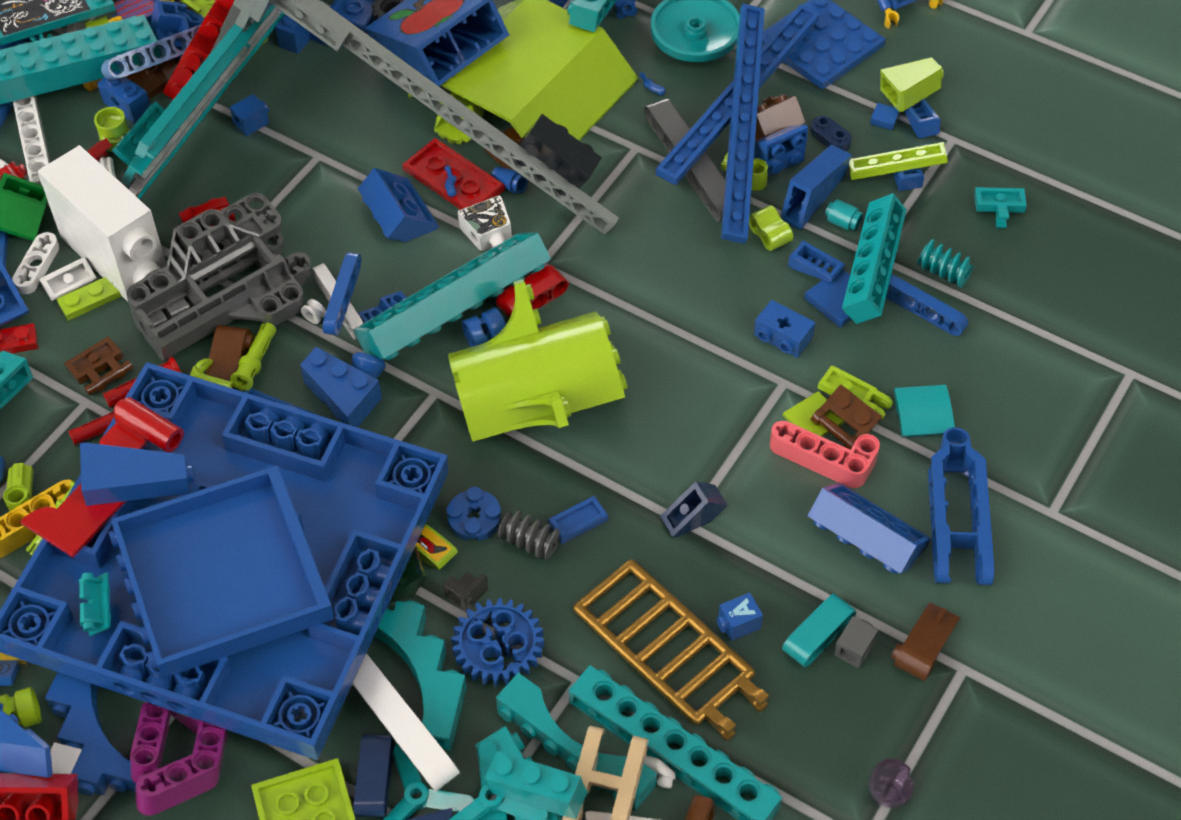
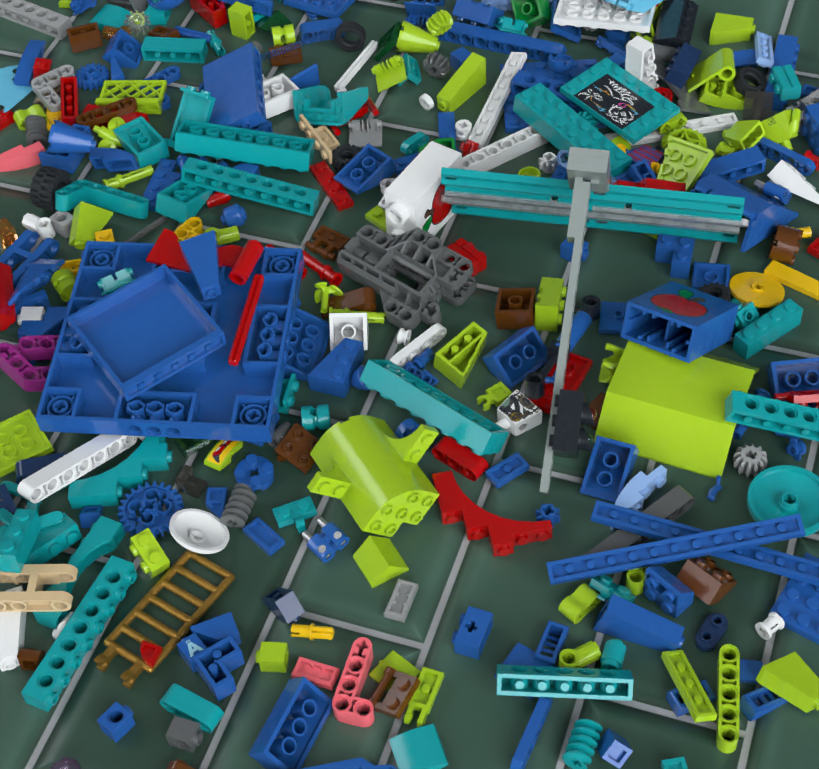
camera: 80 degrees right, 5 degrees down
blue beam [323,252,362,336] -> none
none -> blue slope [79,505,103,528]
none -> blue brick [97,701,135,743]
none -> lime brick [129,528,170,579]
none -> red tile [140,640,163,668]
none -> white dish [169,508,230,554]
none -> blue slope [190,612,241,647]
none -> blue brick [193,635,245,702]
none -> blue tile [205,487,228,519]
none -> red axle [228,274,264,366]
none -> lime brick [255,641,289,673]
none -> teal plate [272,496,317,534]
none -> reddish brown hinge [274,423,319,474]
none -> yellow axle [291,623,335,640]
none -> coral plate [291,656,340,691]
none -> teal wheel [301,404,331,431]
none -> blue piece [302,517,350,563]
none -> white slope [329,313,369,351]
none -> lime slope [353,535,409,588]
none -> light grey plate [384,579,419,623]
none -> blue pin [412,348,435,370]
none -> red arch [432,470,552,557]
none -> lime wedge [433,321,488,389]
none -> lime plate [477,381,512,411]
none -> blue plate [485,452,529,489]
none -> reddish brown brick [495,287,537,330]
none -> black piece [525,295,601,399]
none -> lime wedge [535,277,567,332]
none -> blue gear [535,503,560,528]
none -> white gear [538,152,559,173]
none -> lime piece [558,640,602,668]
none -> blue slope [579,435,639,503]
none -> teal plate [589,575,636,603]
none -> blue panel [596,728,633,769]
none -> blue plate [599,301,627,335]
none -> light blue slope [610,465,667,531]
none -> lime beam [716,644,740,754]
none -> light grey gear [732,444,768,477]
none -> white bush [755,612,785,640]

